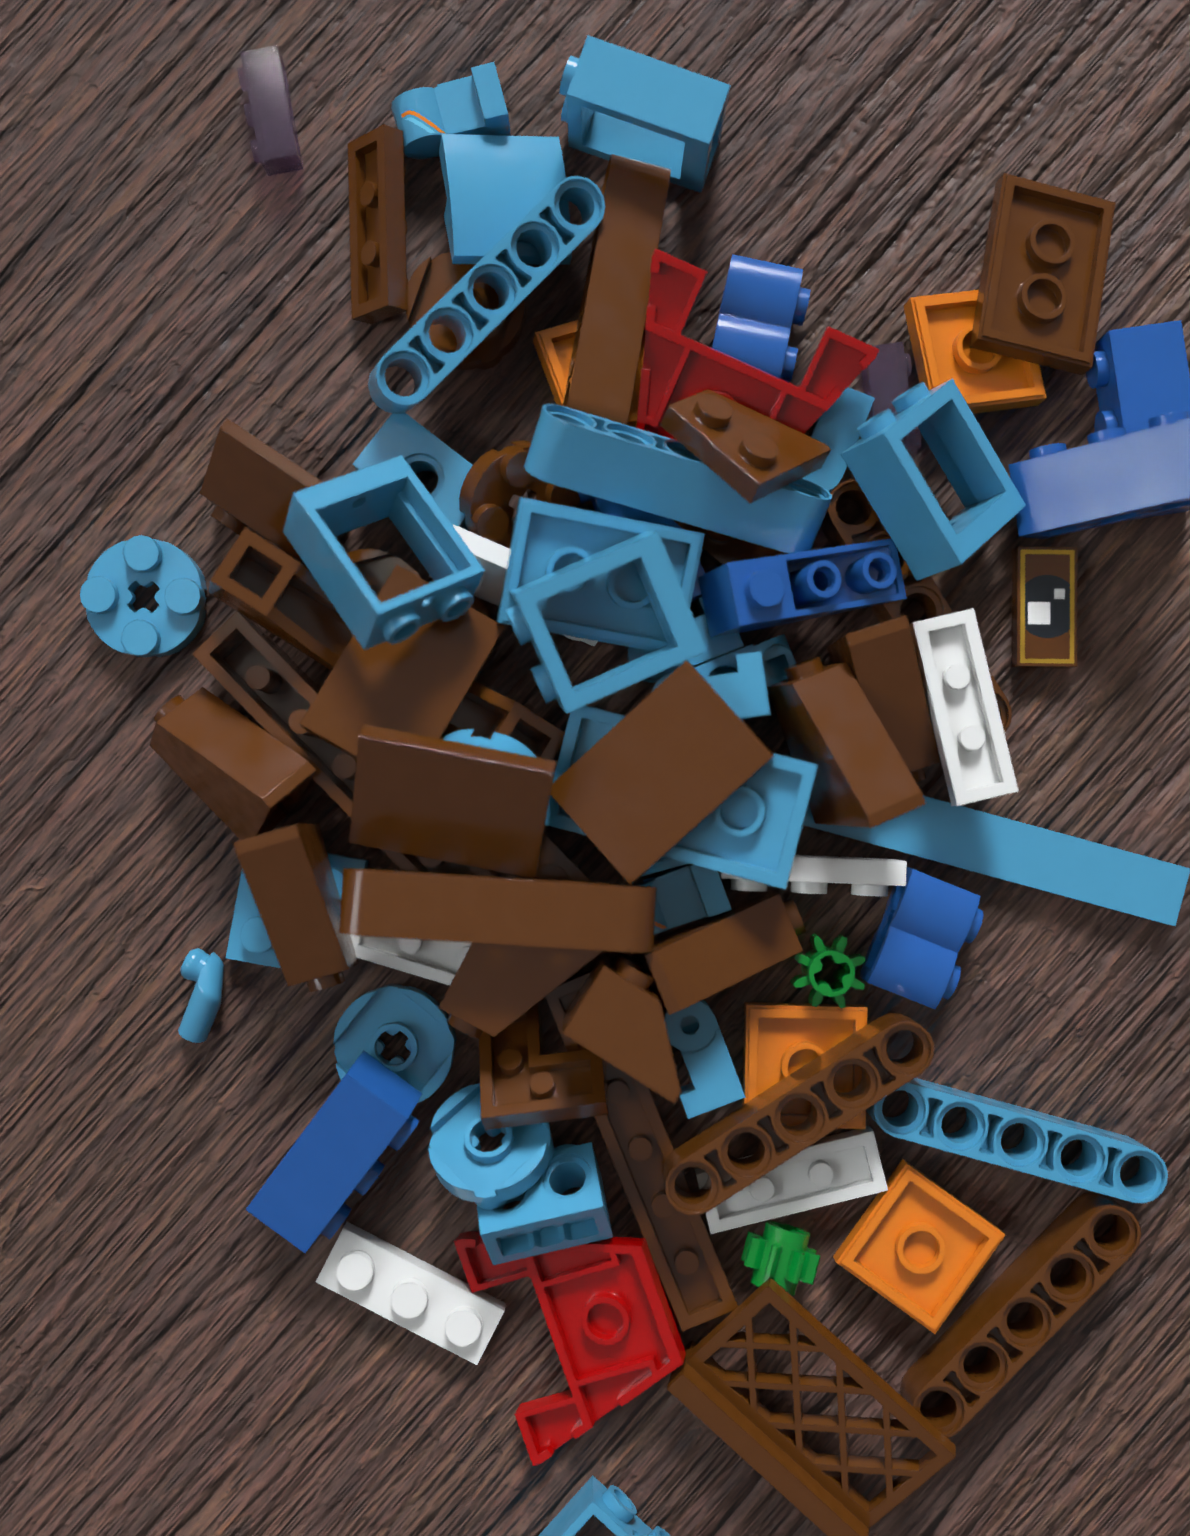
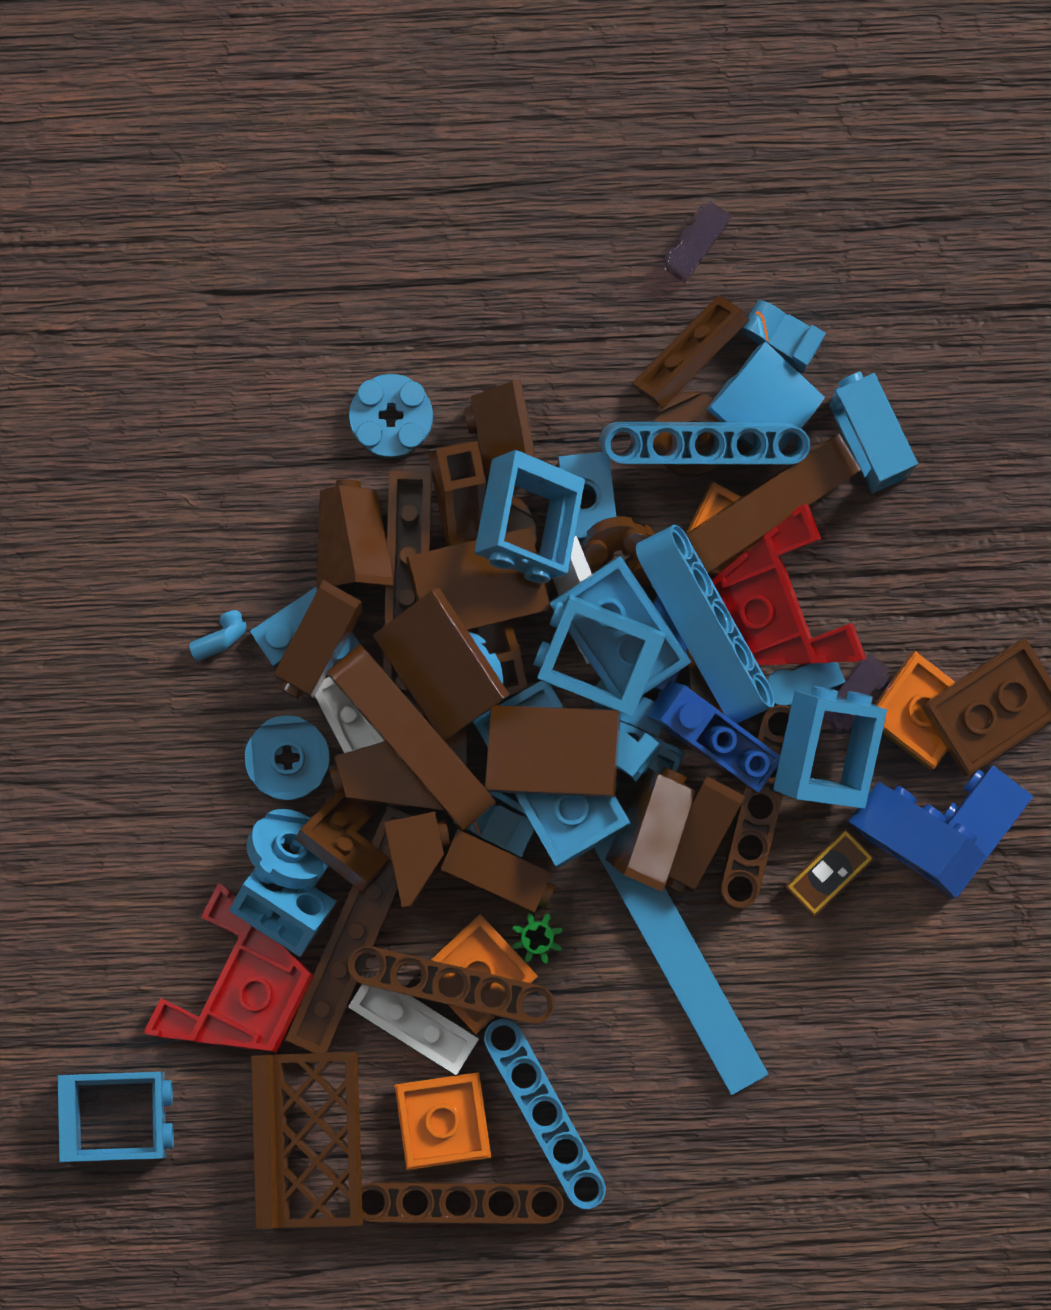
camera: 40 degrees right, 5 degrees down
blue brick [245,1050,423,1253] -> none
white plate [316,1222,506,1365] -> none
reddish brown wing [660,389,831,504] -> none
dark azure leg [663,1000,746,1119] -> none
blue brick [712,254,811,383] -> none
white plate [718,855,907,897] -> none
green gear [741,1220,821,1296] -> none
blue brick [860,867,984,1009] -> none
white plate [909,608,1018,806] -> none

